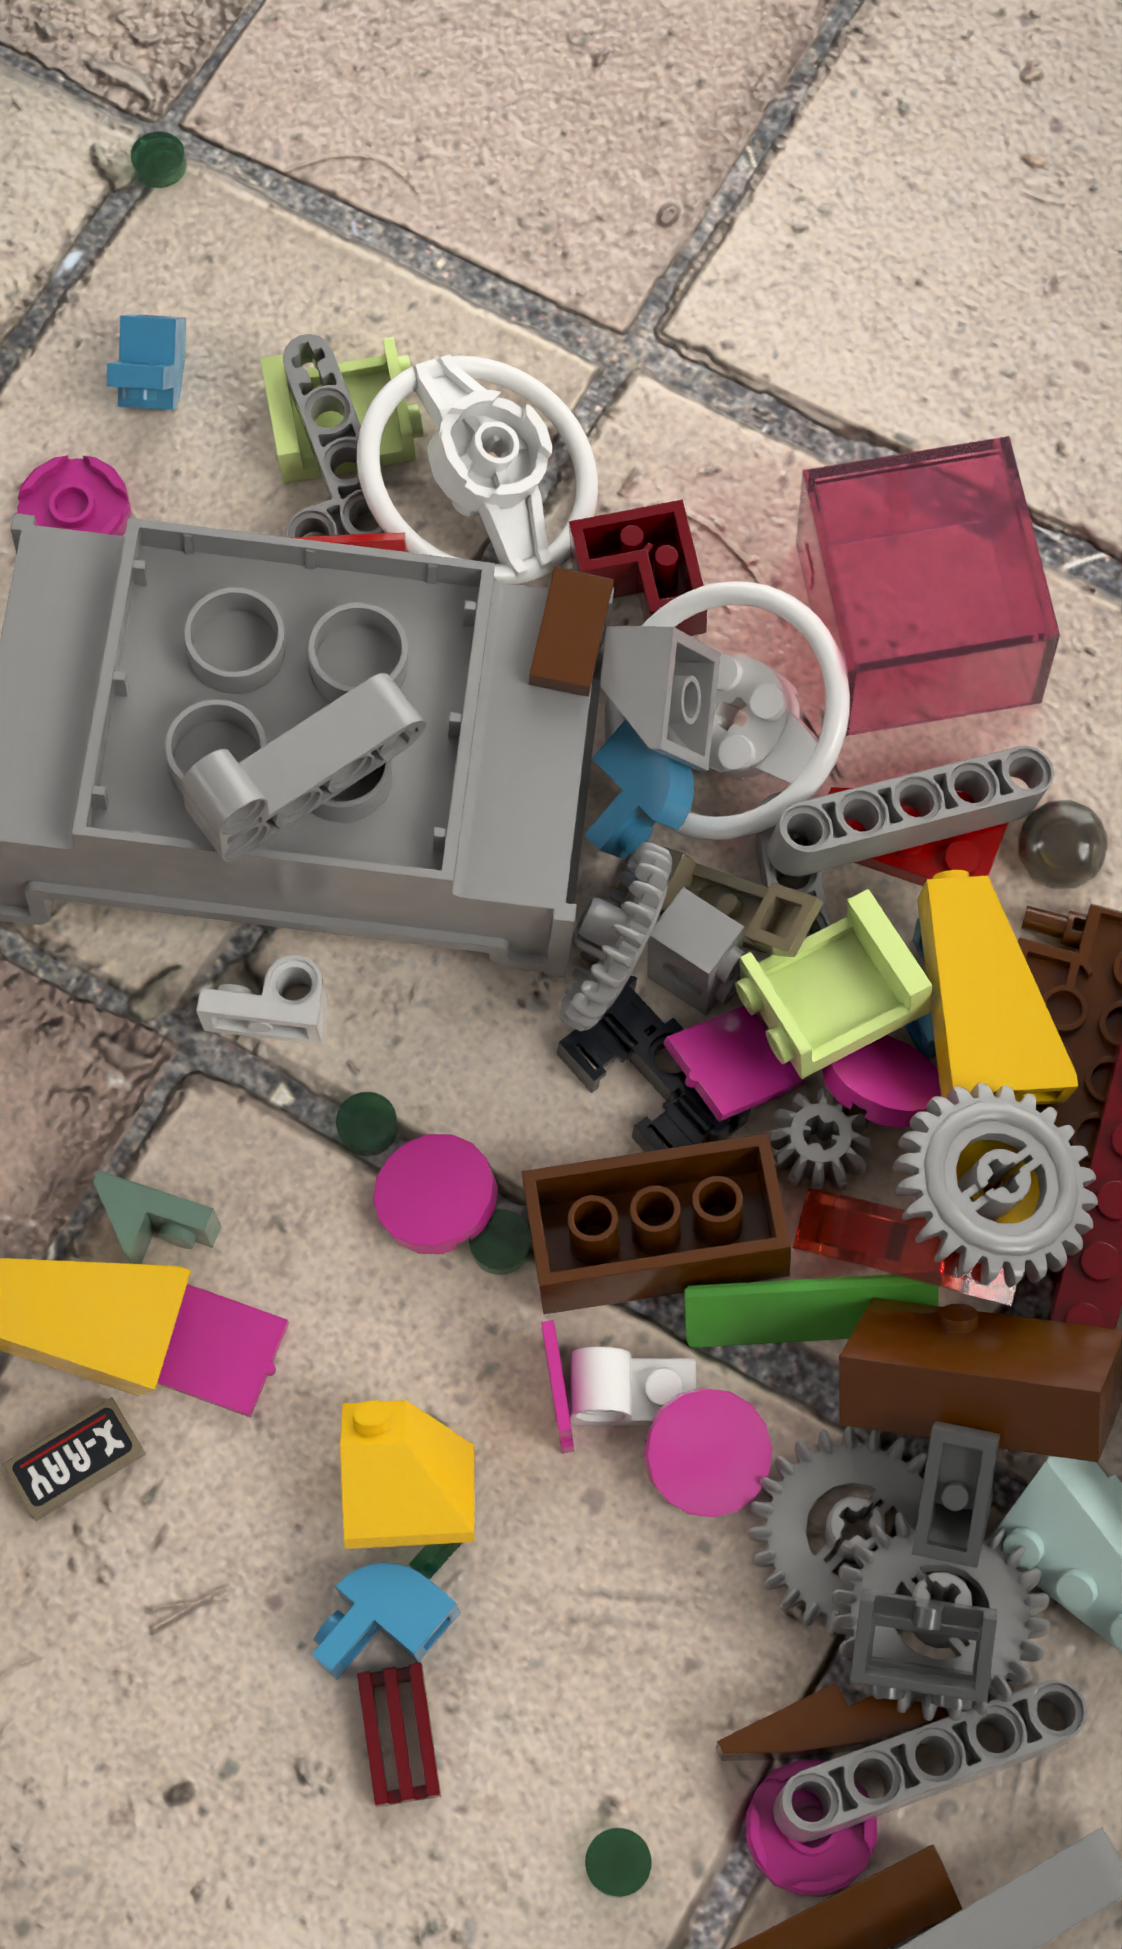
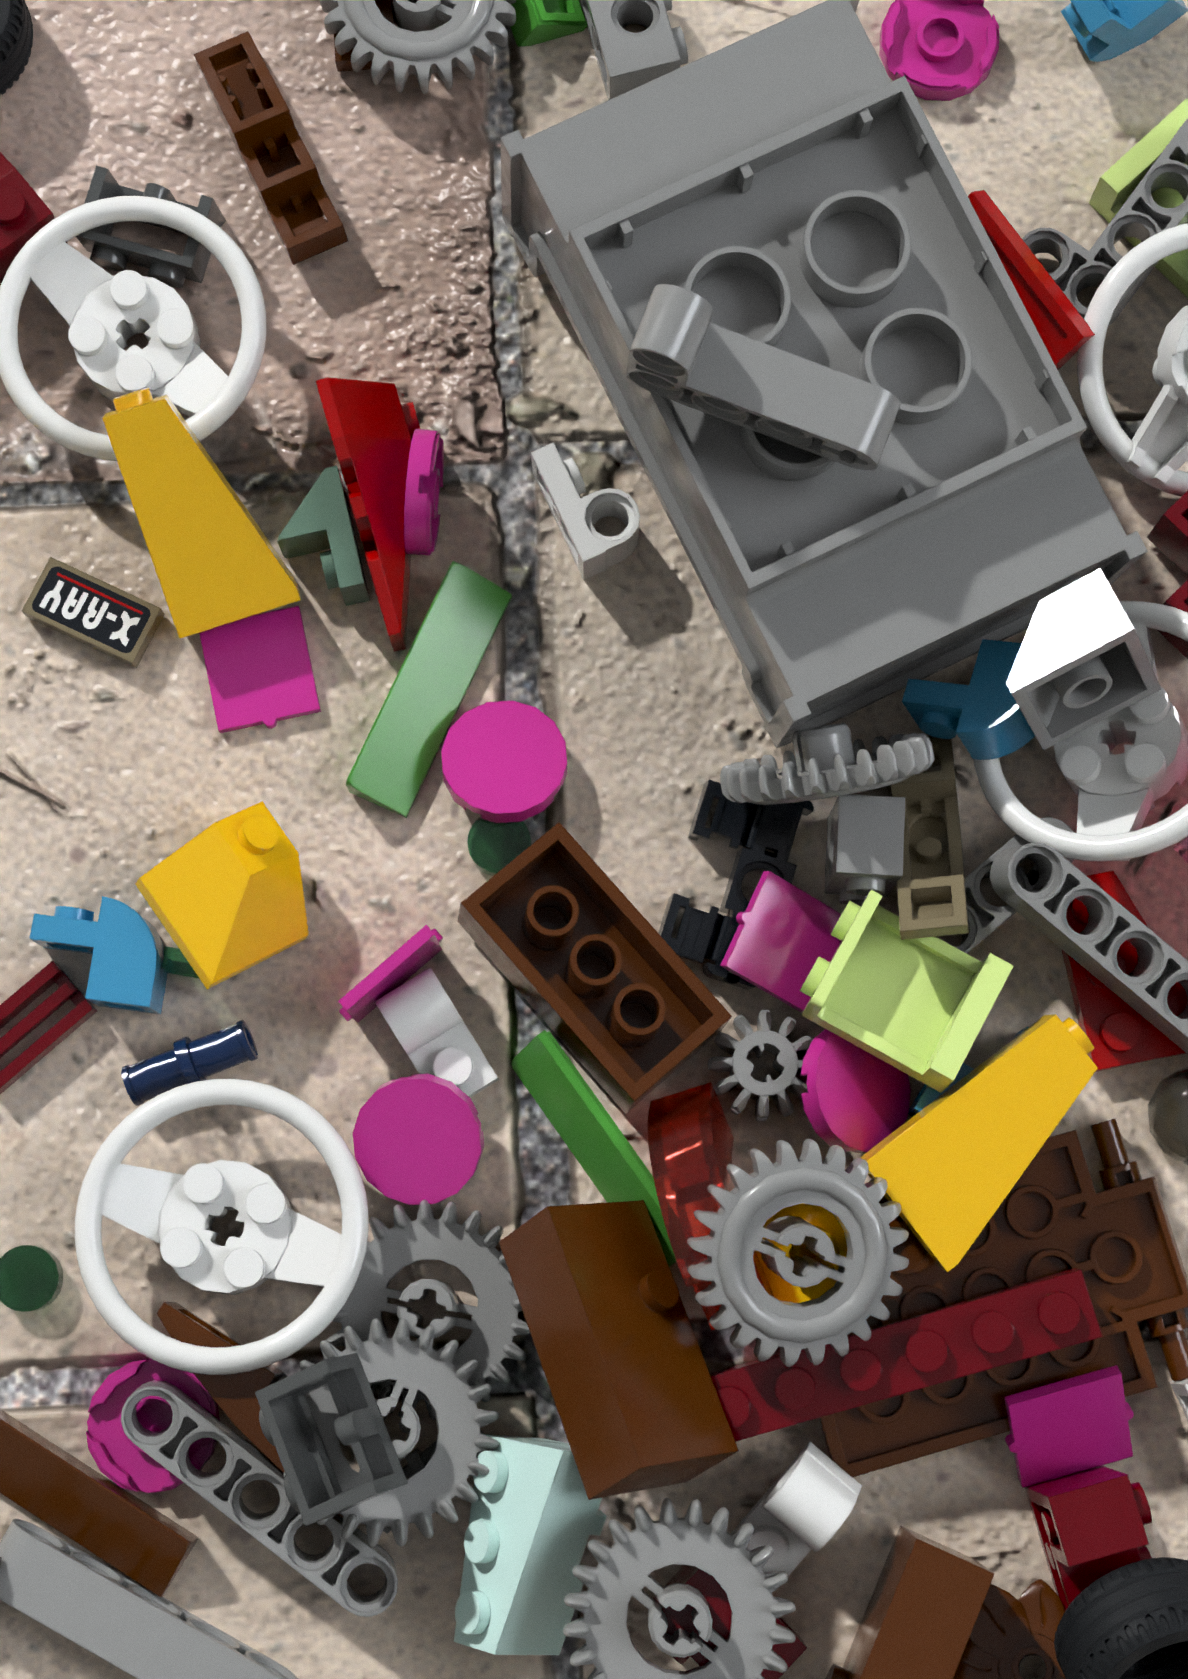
camera: 55 degrees right, 10 degrees up
clear green tile [336,1092,398,1156] -> none
reddish brown tile [528,567,614,697] -> none
dark grey slope [912,1421,1001,1568] -> none
none -> white piece [75,1079,369,1375]
none -> dark blue pin [121,1020,258,1106]
none -> red wedge [316,377,420,652]
none -> bright green slope [346,561,512,818]
none -> dark pink tile [404,429,444,555]

